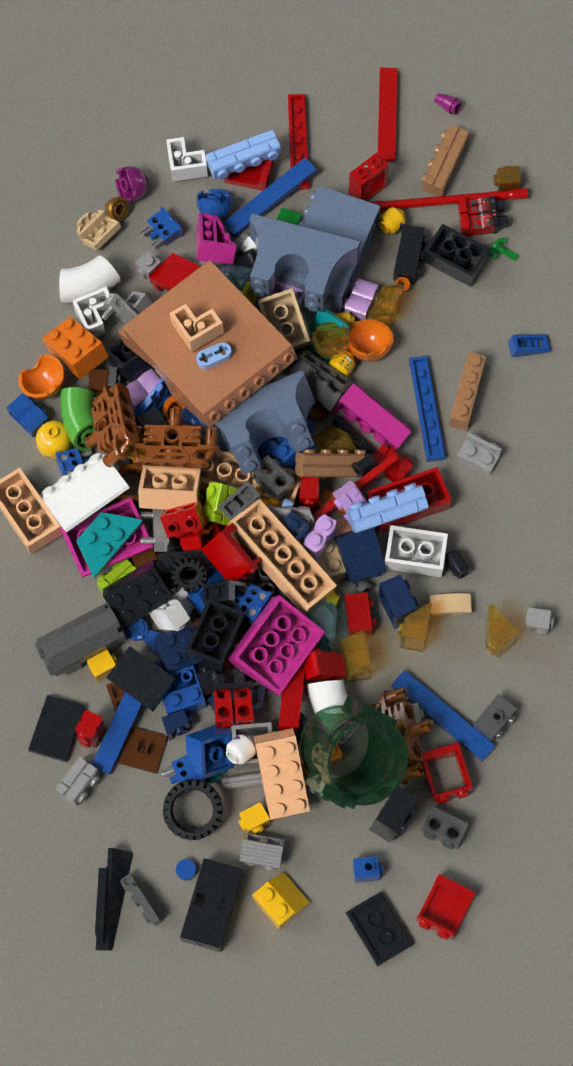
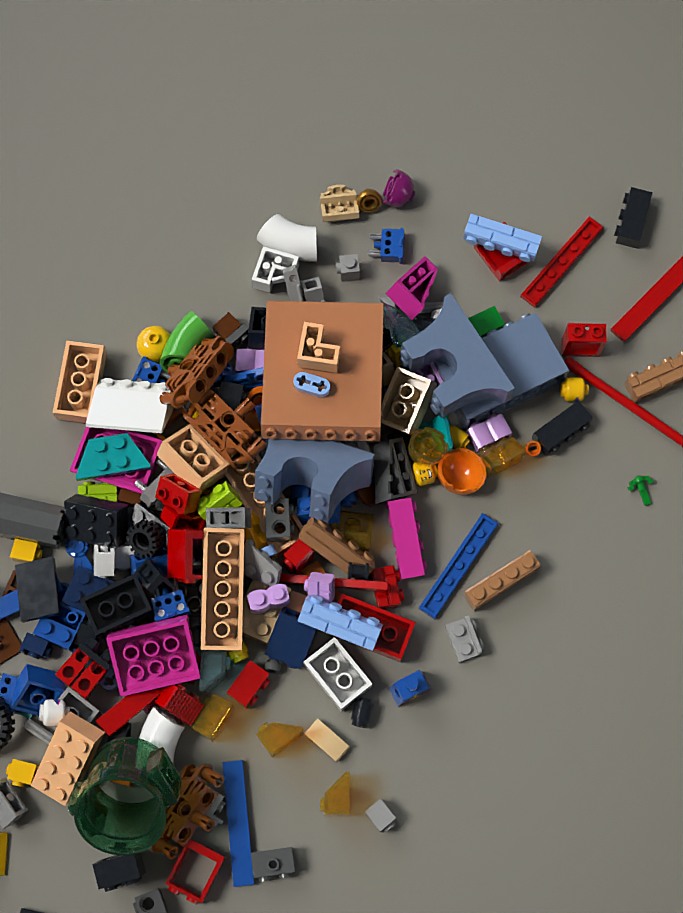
camera: 40 degrees right, 5 degrees up
blue brick [6,393,49,437] -> none
orange cylinder [18,354,65,400] -> none
orange brick [42,316,109,379] -> none
red panel [148,253,201,292] -> none
white brick [166,137,208,182] -> none
blue cylinder [197,189,233,219] -> none
blue tile [223,158,317,238] -> none
dark blue bracket [281,509,310,541] -> none
black axle [333,416,376,456] -> none
blue brick [353,856,383,883] -> none
dark blue brick [378,574,419,630] -> none
black brick [423,224,490,287] -> none
hips [458,196,508,237] -> none
blue slope [508,334,550,357] -> none
none -> blue torso [389,670,431,707]
none -> black brick [614,187,653,249]

